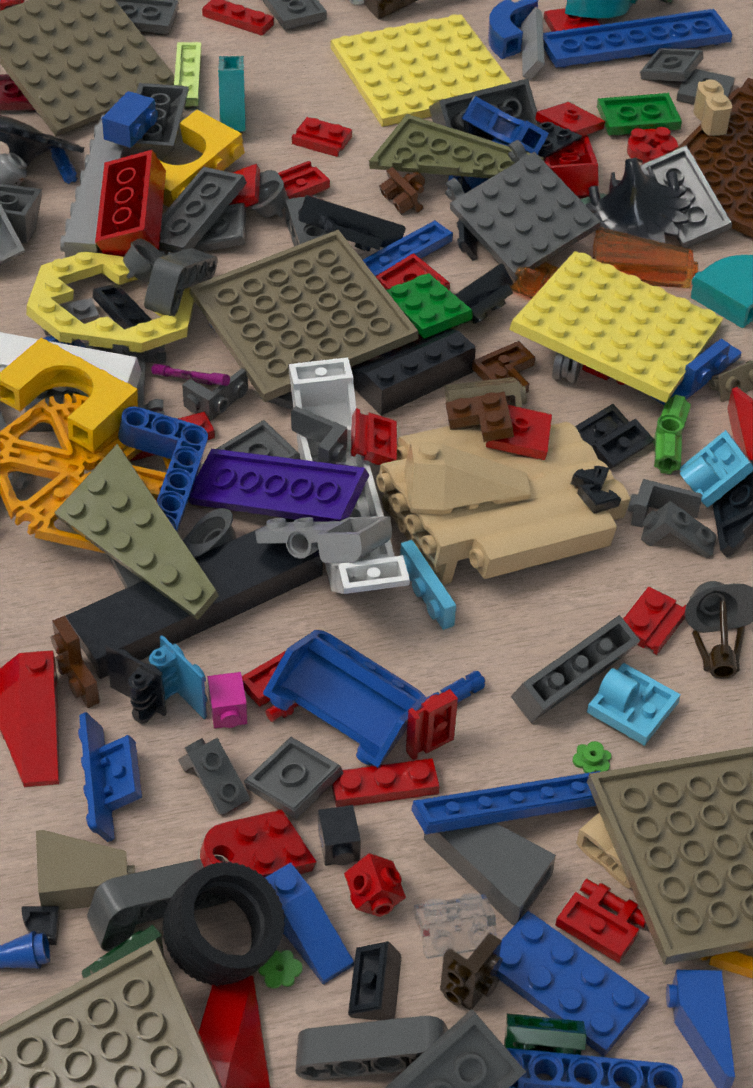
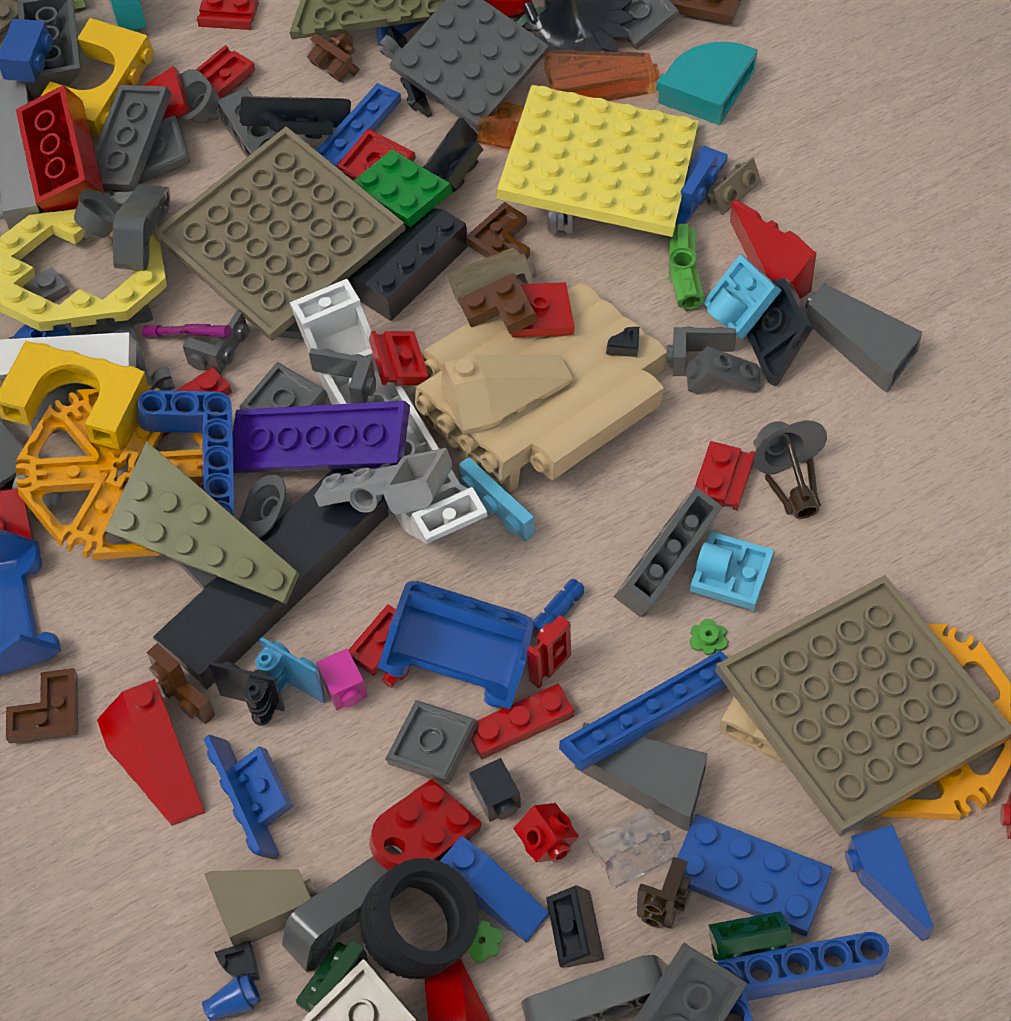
camera: 10 degrees left, 10 degrees up
black plate [92,284,152,330] -> none
dark grey bracket [178,737,250,815] -> none
red plate [555,878,647,963] -> none
black slope [575,404,655,469] -> none
black tile [577,484,621,513] -> none

